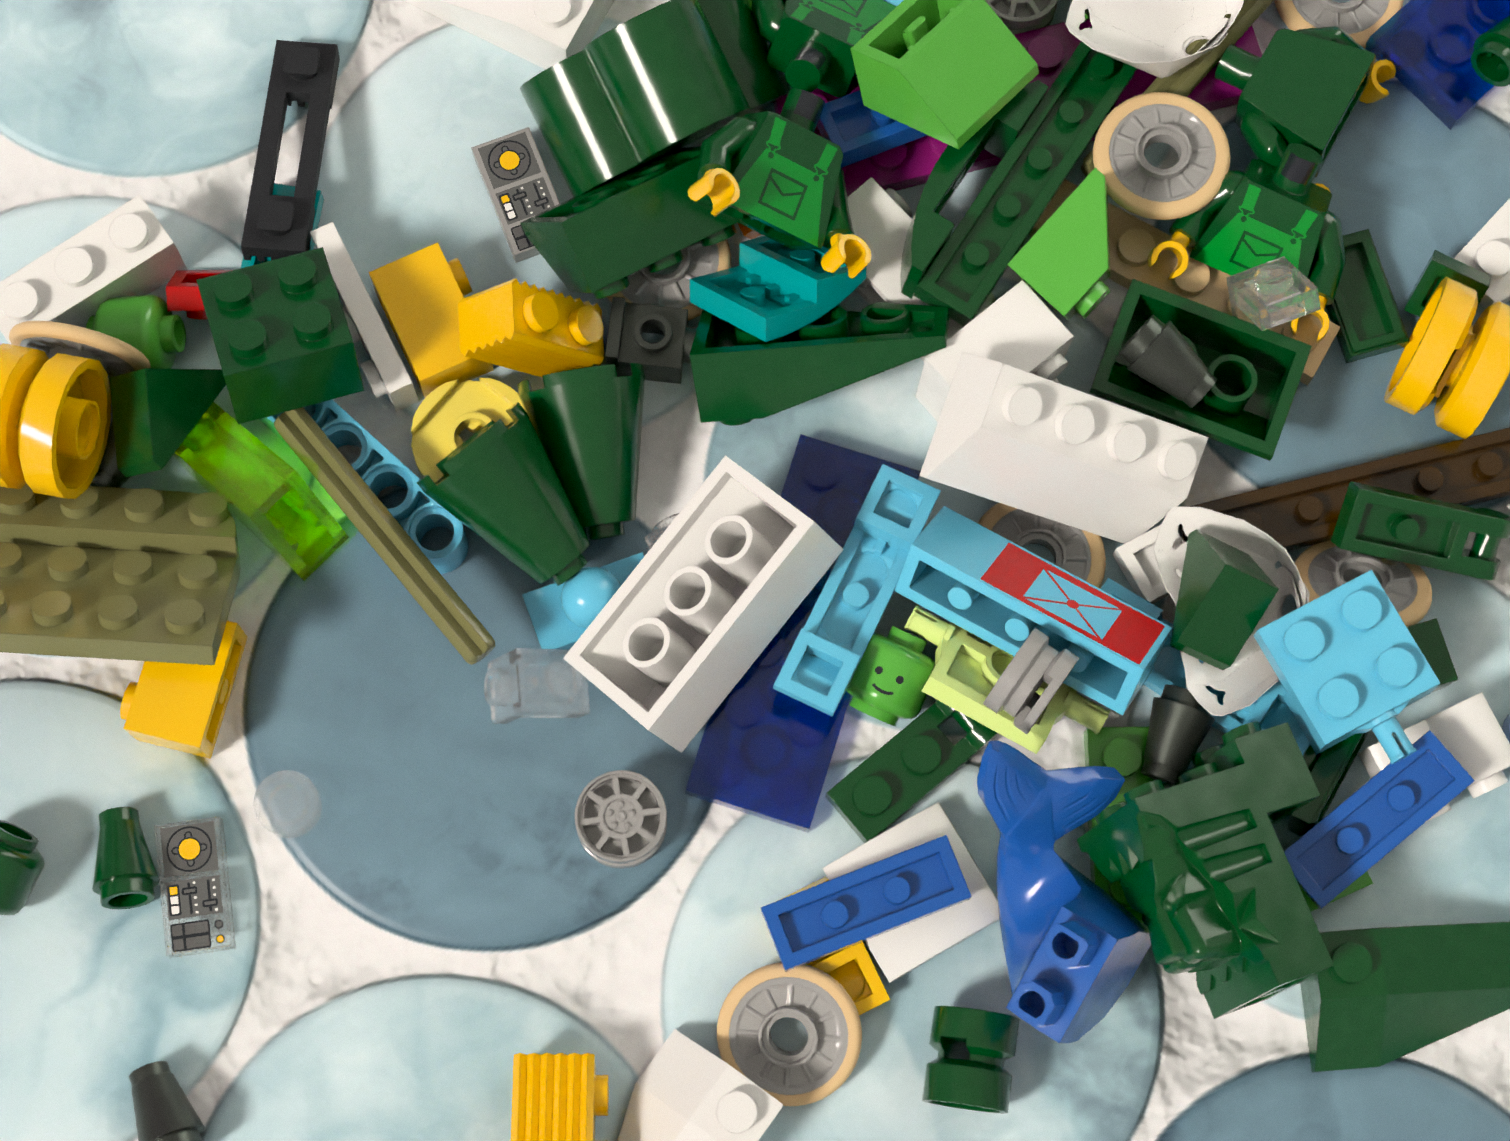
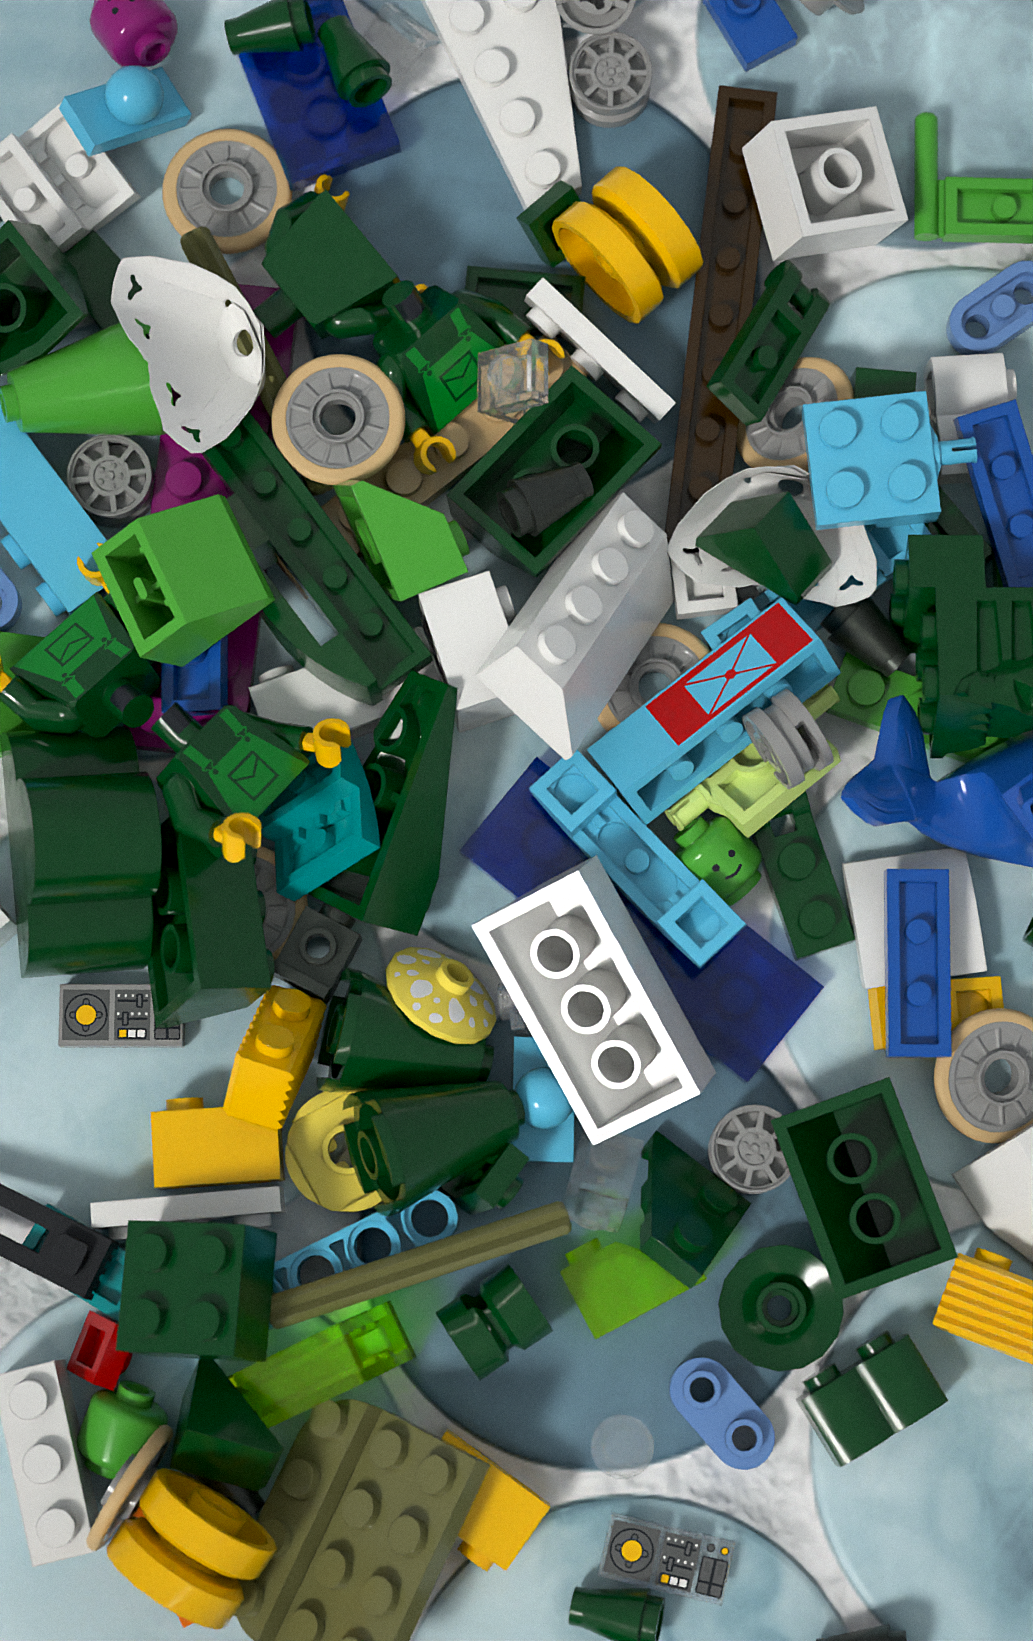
camera: 65 degrees left, 5 degrees up
none -> light yellow dish [385,947,496,1044]
none -> dark green wheel [435,1263,553,1380]
none -> dark green bracket [438,1143,530,1216]
none -> white plate [524,278,676,424]
none -> clear neon green slope [559,1237,707,1340]
none -> dark green wing [640,1130,752,1290]
none -> medium blue plate [669,1357,775,1470]
none -> dark green dish [718,1244,844,1372]
none -> dark green slope [770,1077,958,1301]
none -> dark green brick [796,1330,949,1467]

